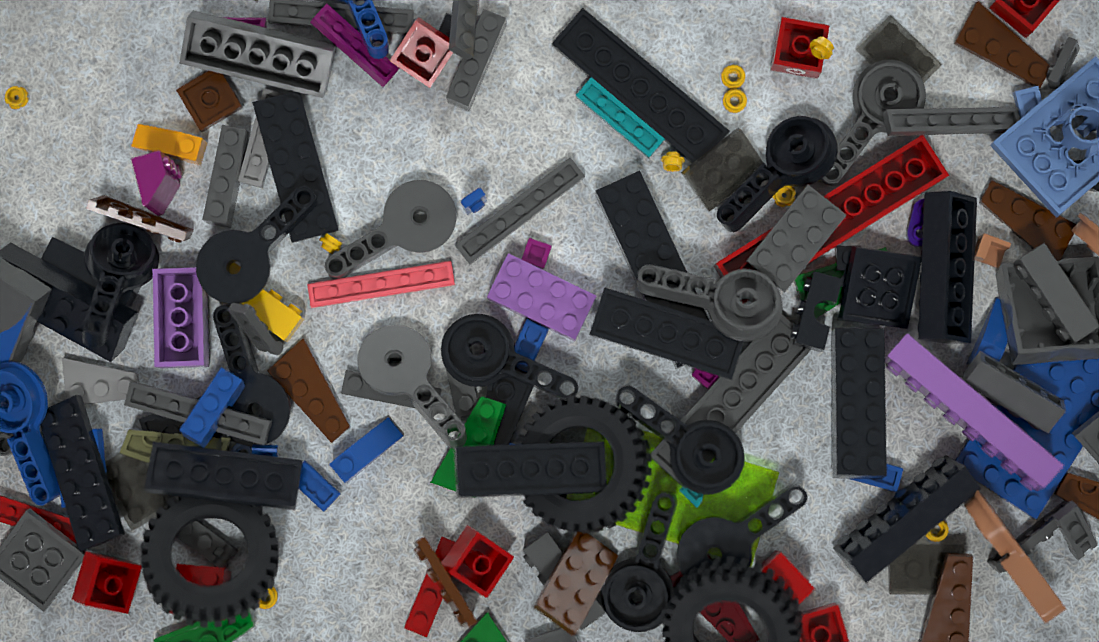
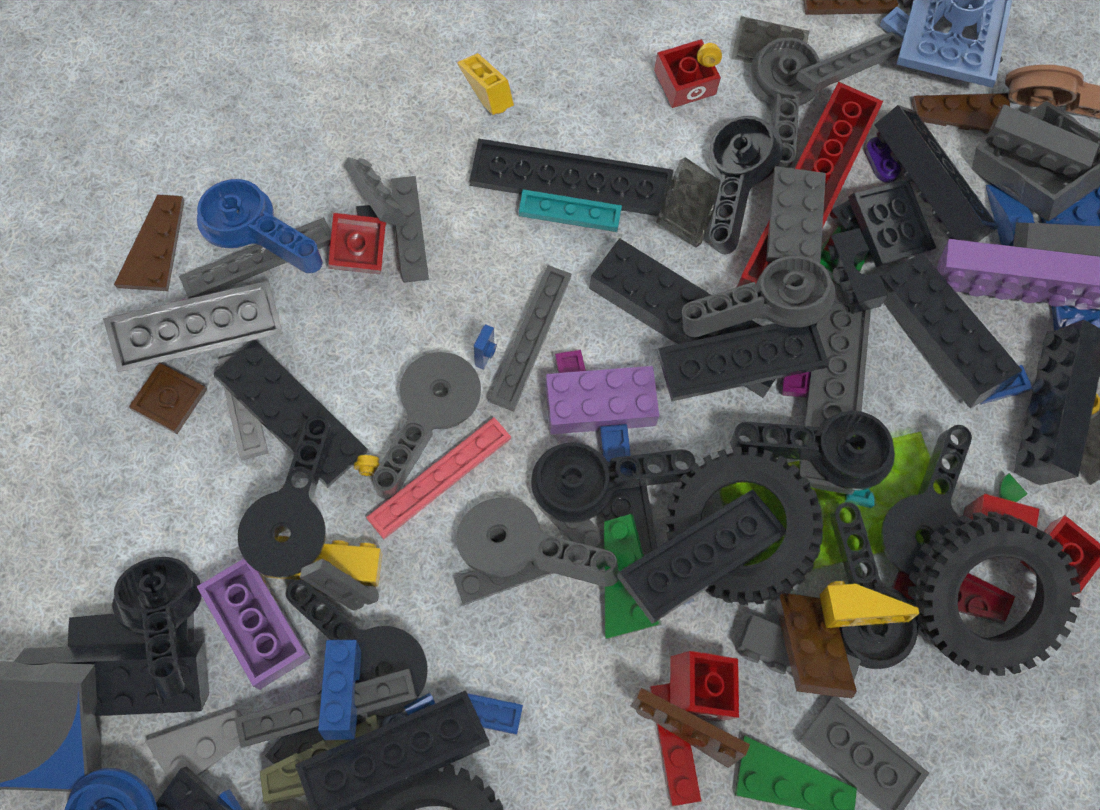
camera: 40 degrees left, 15 degrees down
wing [85,195,194,243] -> none
light orange slope [131,124,208,166] -> none
magenta slope [131,150,182,216] -> none
dark grey brick [202,125,250,228] -> none
reddish brown wing [267,338,350,443] -> none
magenta plate [310,4,399,87] -> none
blue slope [329,417,404,483] -> none
yellow plate [661,151,685,172] -> none
yellow plate [721,65,746,89] -> none
yellow plate [723,89,747,113] -> none
yellow plate [772,186,796,207] -> none
nougat panel [975,233,1011,268] -> none
none -> yellow slope [819,581,919,628]
none -> green tile [999,473,1028,502]

